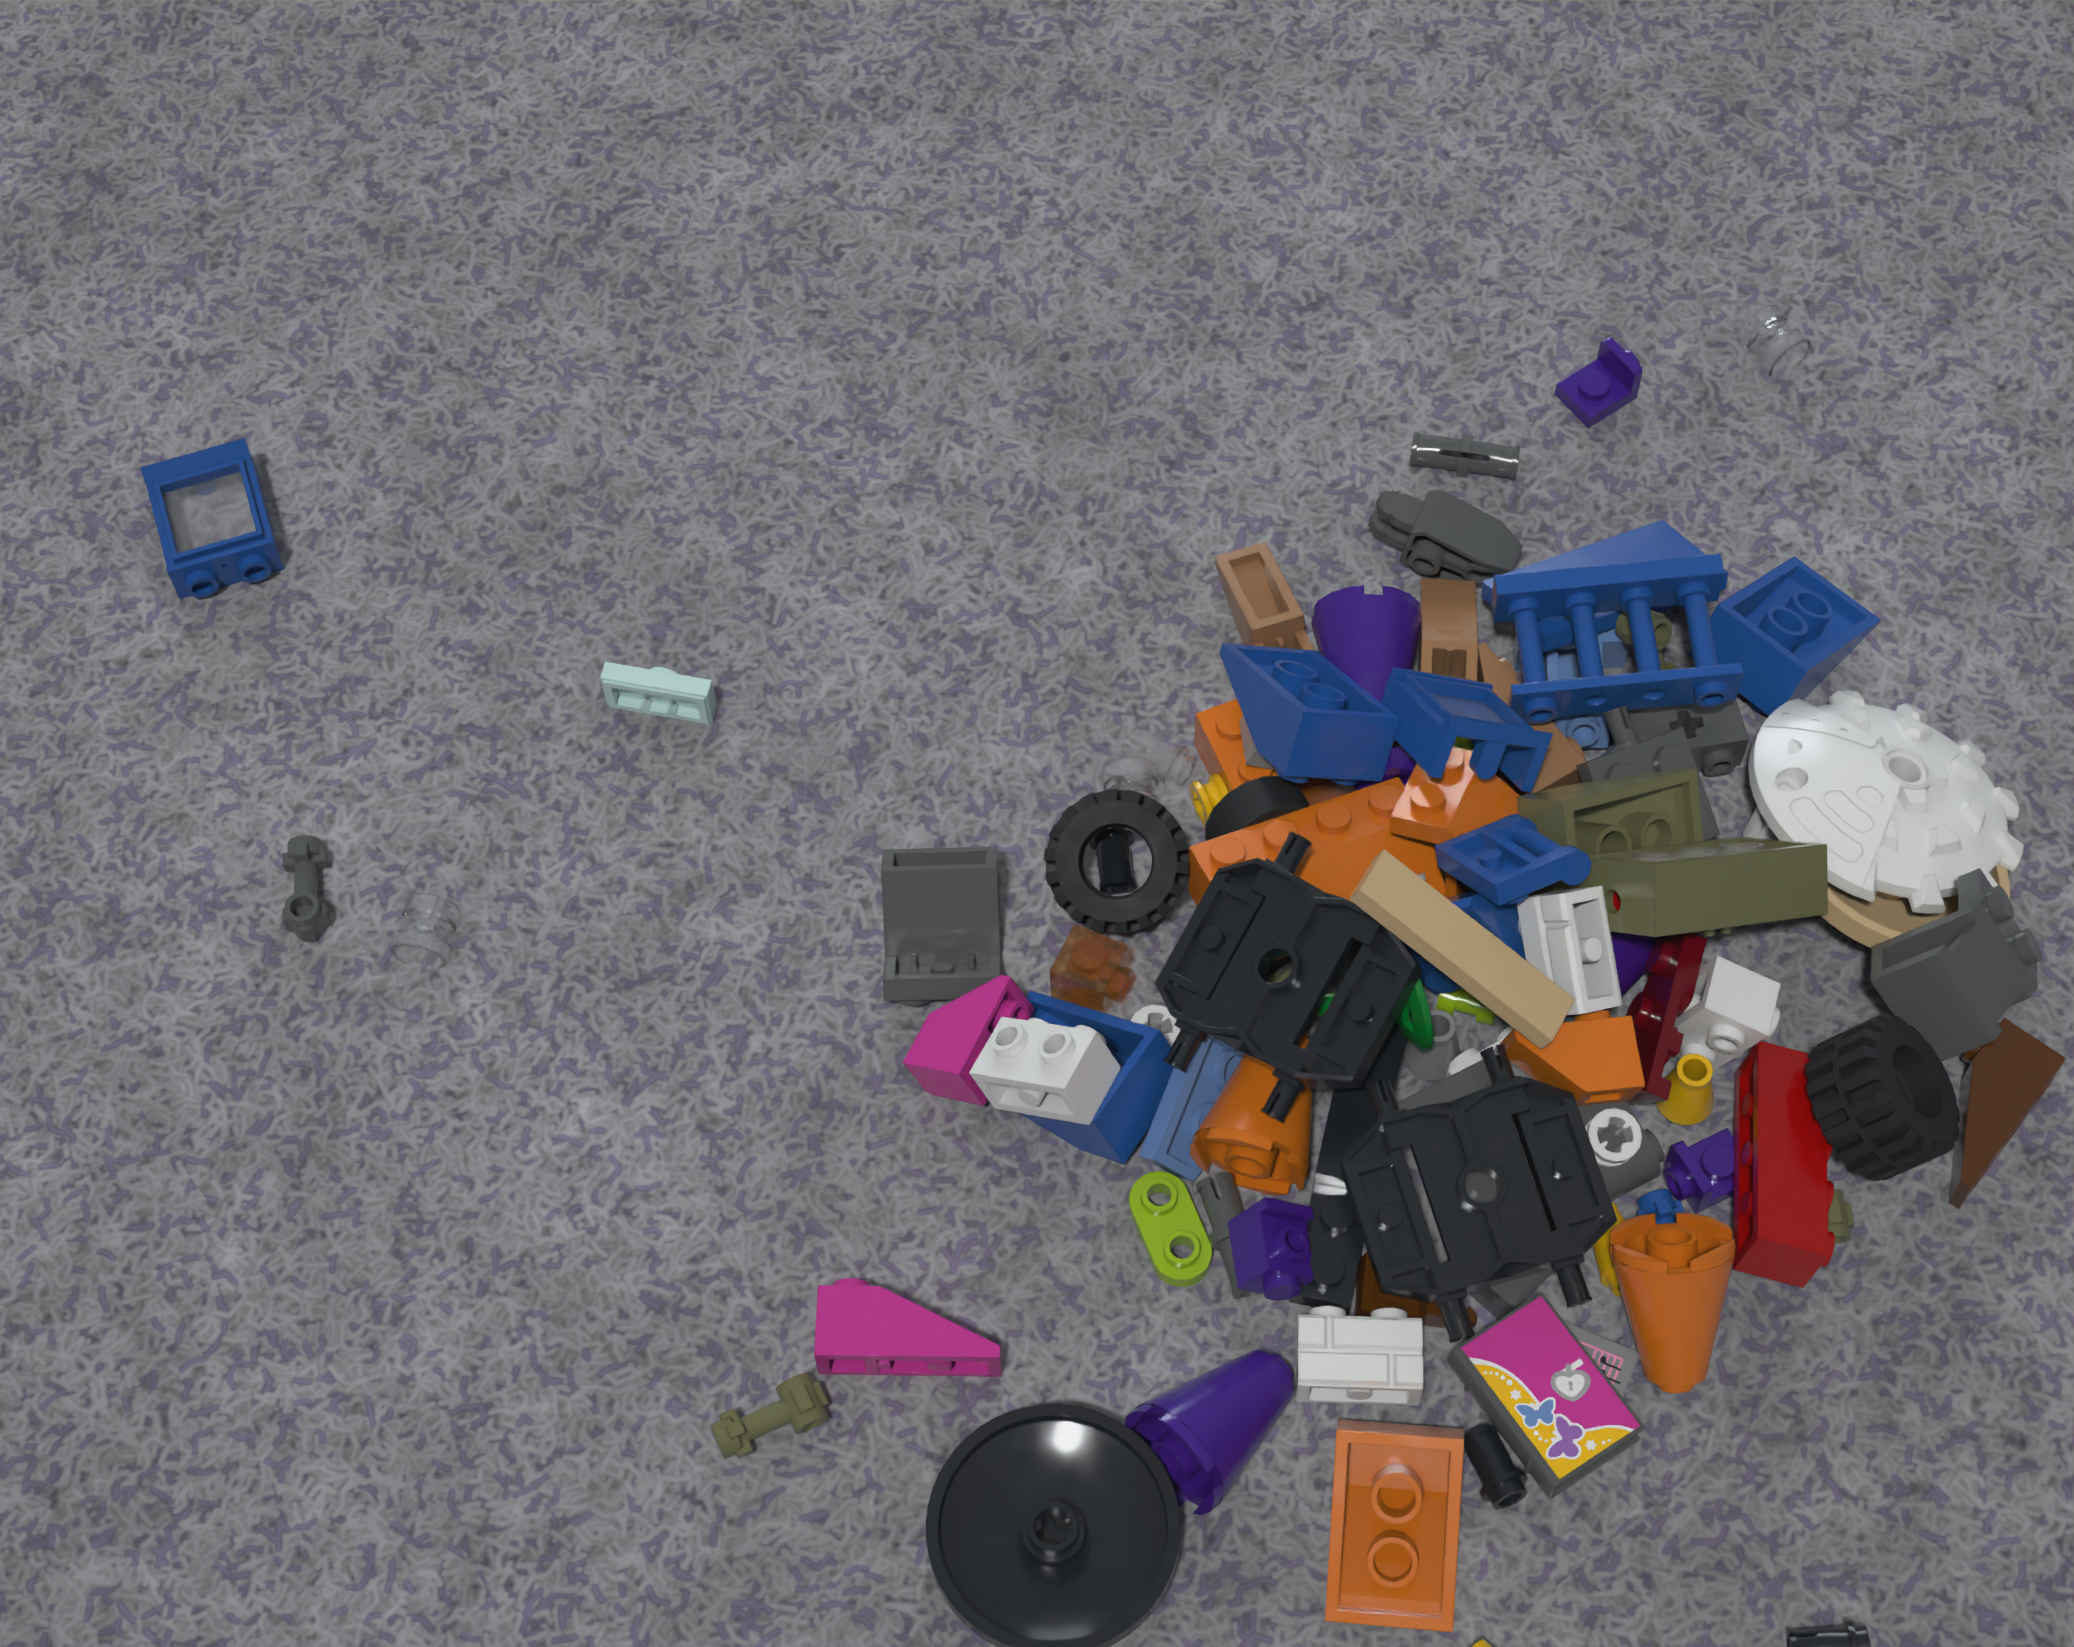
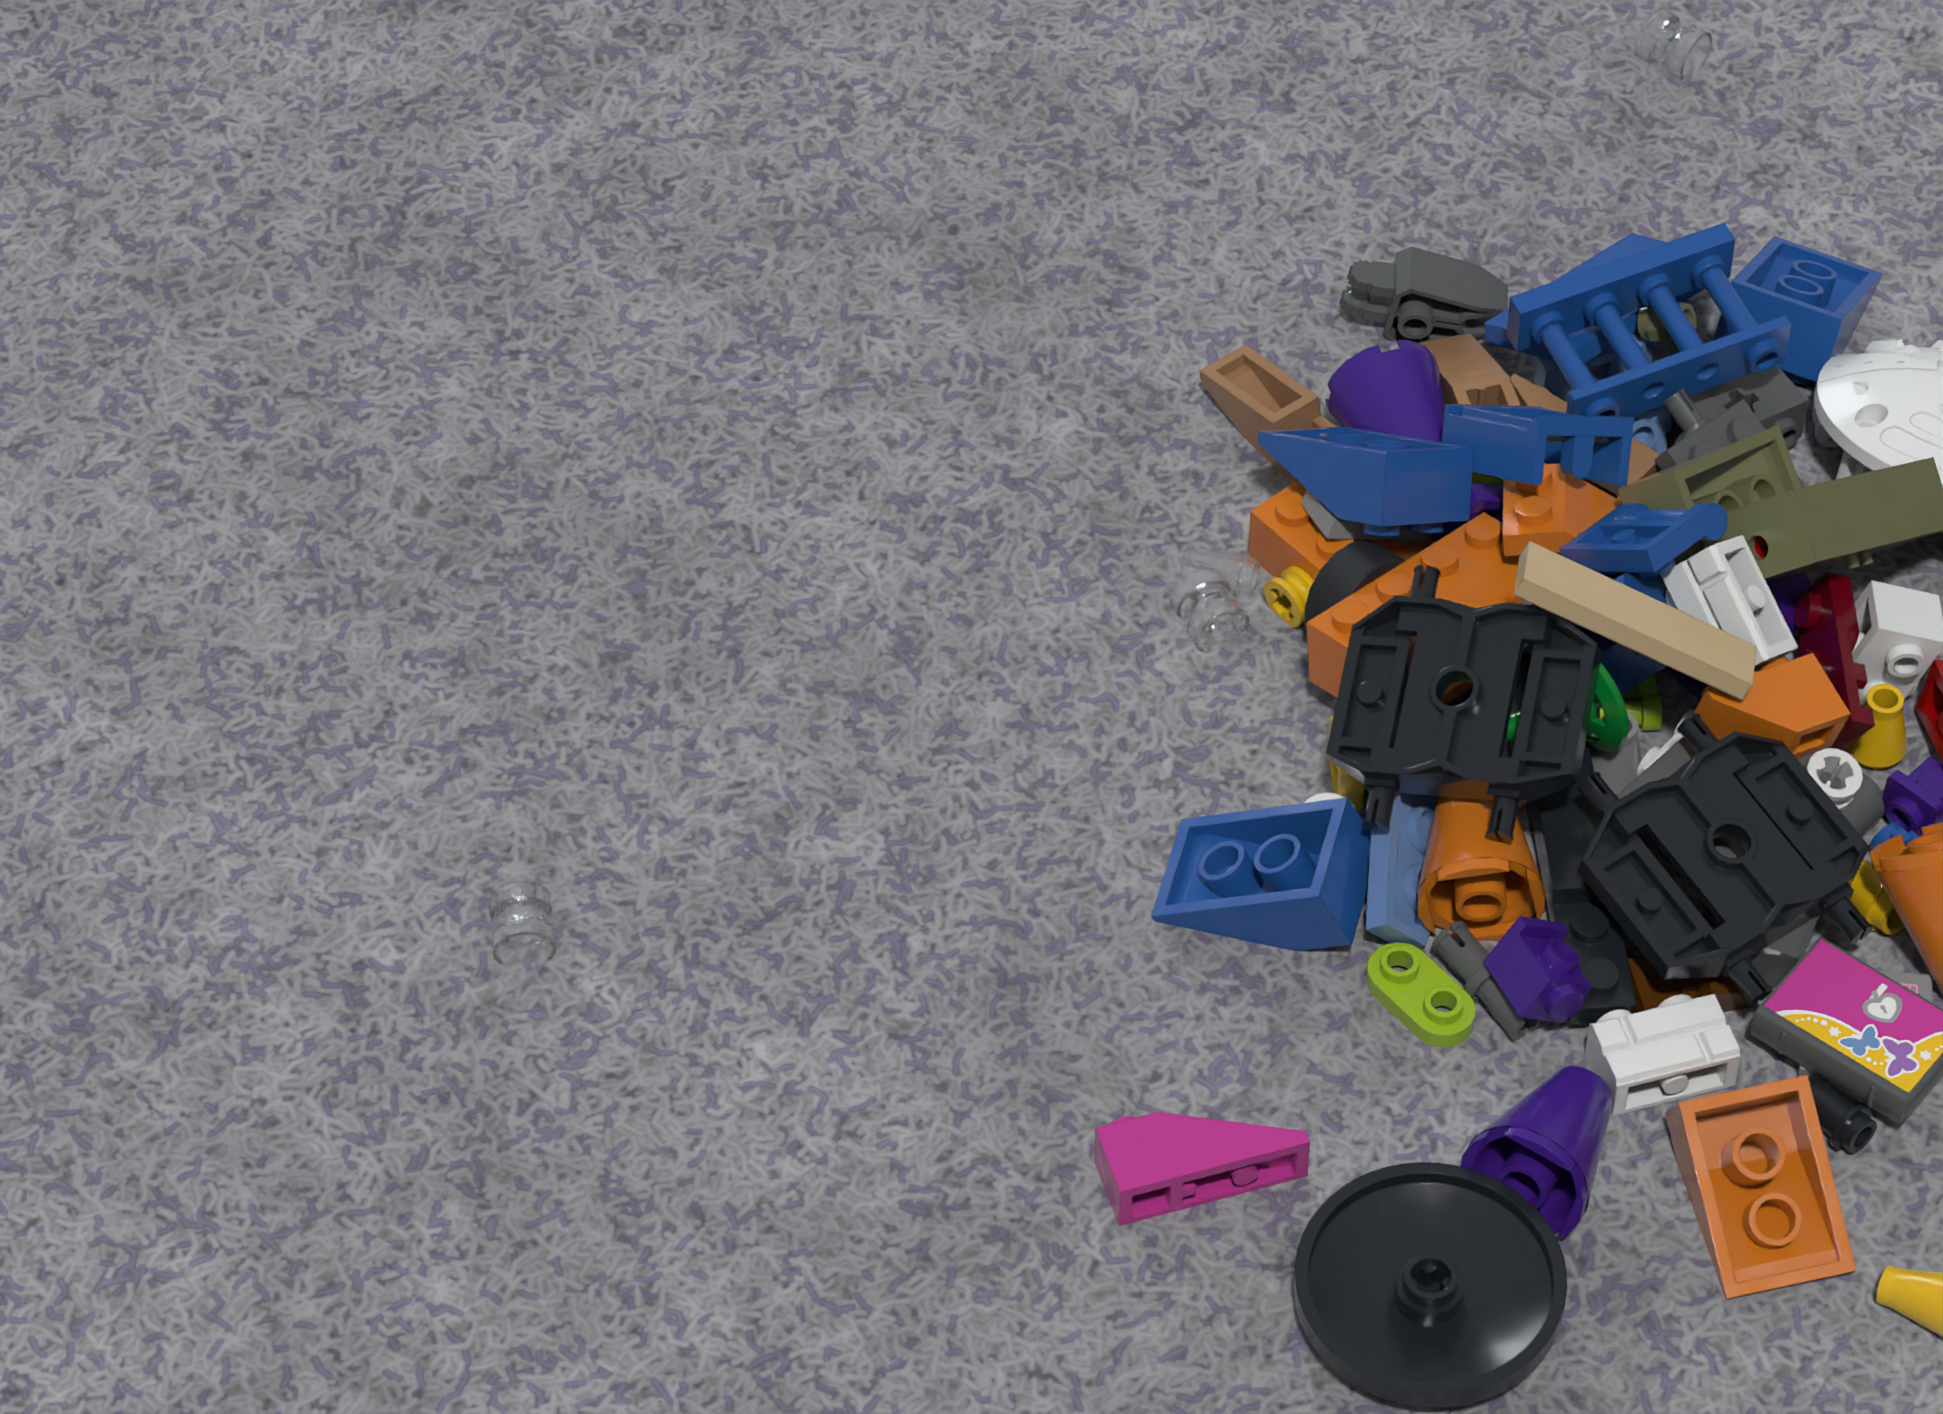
camera: 20 degrees left, 10 degrees down
blue window [140,438,284,599] -> none
dark grey bar [282,835,330,942] -> none
light aqua plate [600,662,717,724] -> none
olive bar [710,1373,829,1459] -> none
dark grey piece [881,846,1001,1006] -> none
dark pink slope [903,975,1034,1106] -> none
white brick [969,1017,1121,1125] -> none
black tyre [1044,789,1189,934] -> none
clear orange brick [1050,924,1133,1014] -> none
black pin [1089,827,1136,895] -> none
dark grey pin [1409,432,1520,480] -> none
dark purple bracket [1555,337,1643,429] -> none

